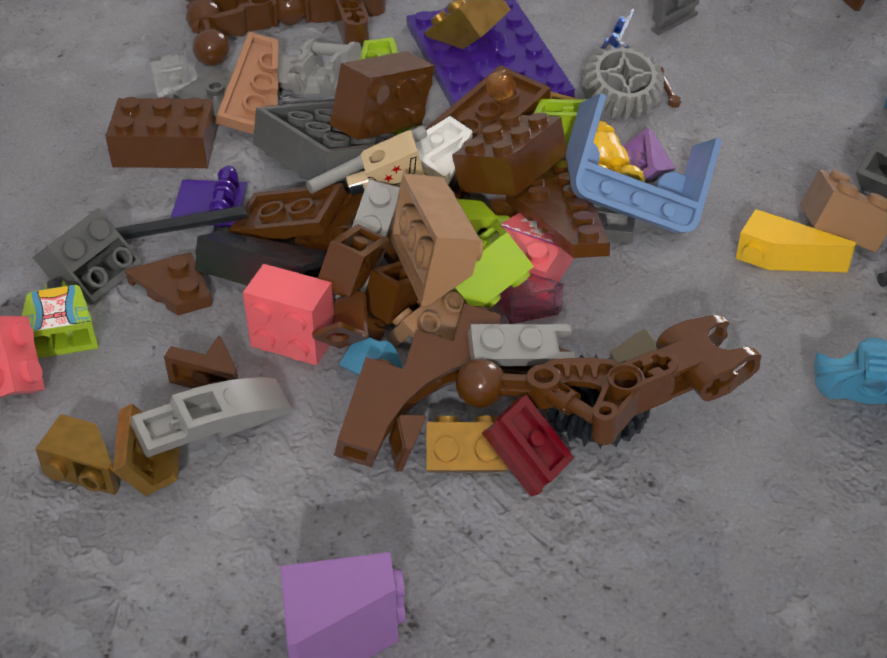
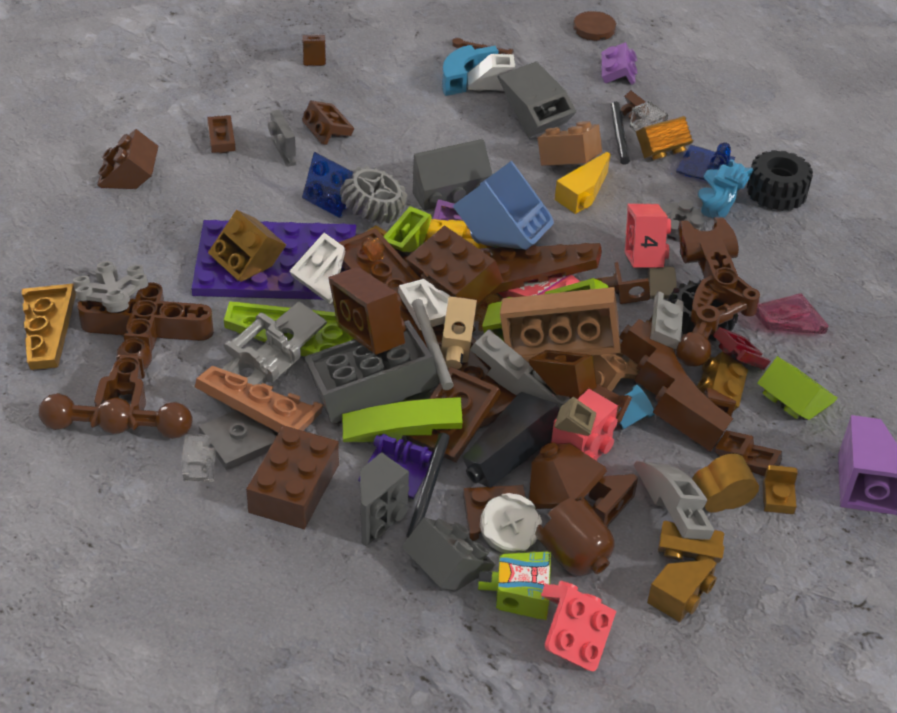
camera: 75 degrees left, 0 degrees up
none -> white wing [290,233,345,304]
none -> reddish brown bracket [302,100,355,145]
none -> lime slope [342,397,463,442]
none -> dark grey slope [360,452,409,546]
none -> dark grey slope [413,139,492,211]
none -> white tile [480,493,542,554]
none -> reddish brown slope [529,443,607,509]
none -> reddish brown cylinder [535,496,615,576]
none -> dark tan slope [555,397,596,436]
none -> reddish brown bracket [591,262,650,304]
none -> coral brick [625,204,671,268]
none -> flat silver plate [659,200,705,242]
none -> pearl gold piece [692,454,759,513]
none -> reddish brown slope [715,430,782,476]
none -> clear pink wing [755,293,829,334]
none -> lime slope [757,356,838,420]
none -> pearl gold bracket [762,465,798,514]

